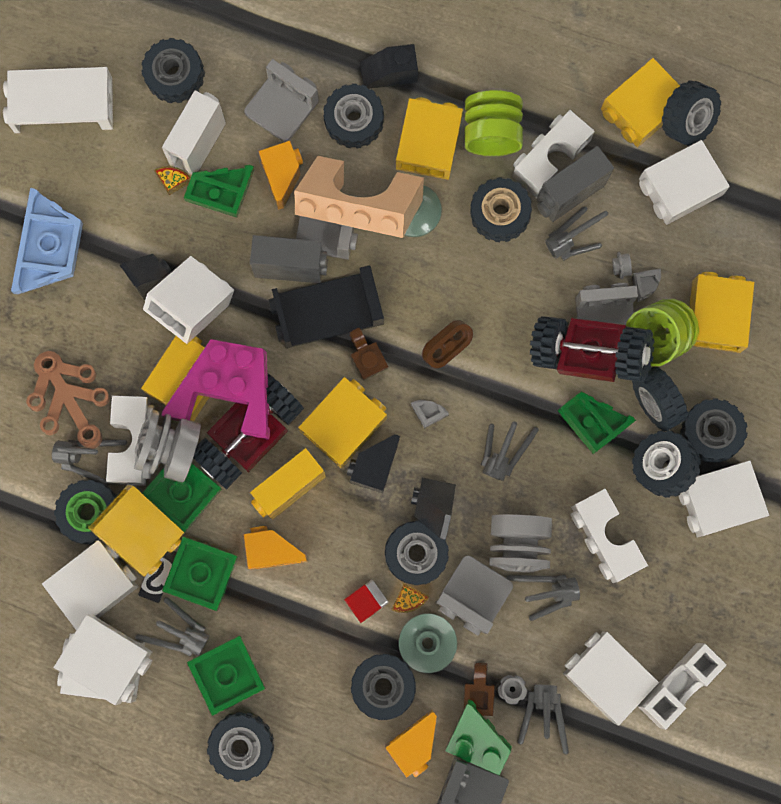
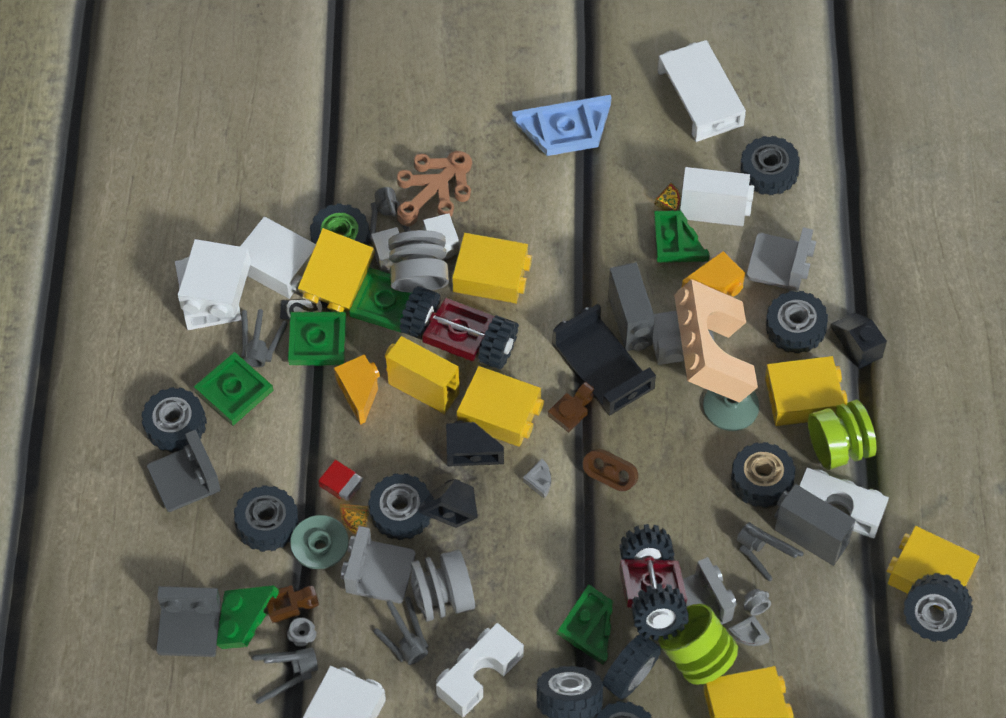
camera: 75 degrees right, 20 degrees down
black slope [120,254,173,300] -> none
white brick [143,256,234,344] -> none
dark pink wing [161,339,270,439] -> none
light orange slope [385,710,437,778] -> none
dark grey plant [481,421,539,481] -> none
white brick [639,140,730,225] -> none
none -> dark grey bracket [147,430,221,512]

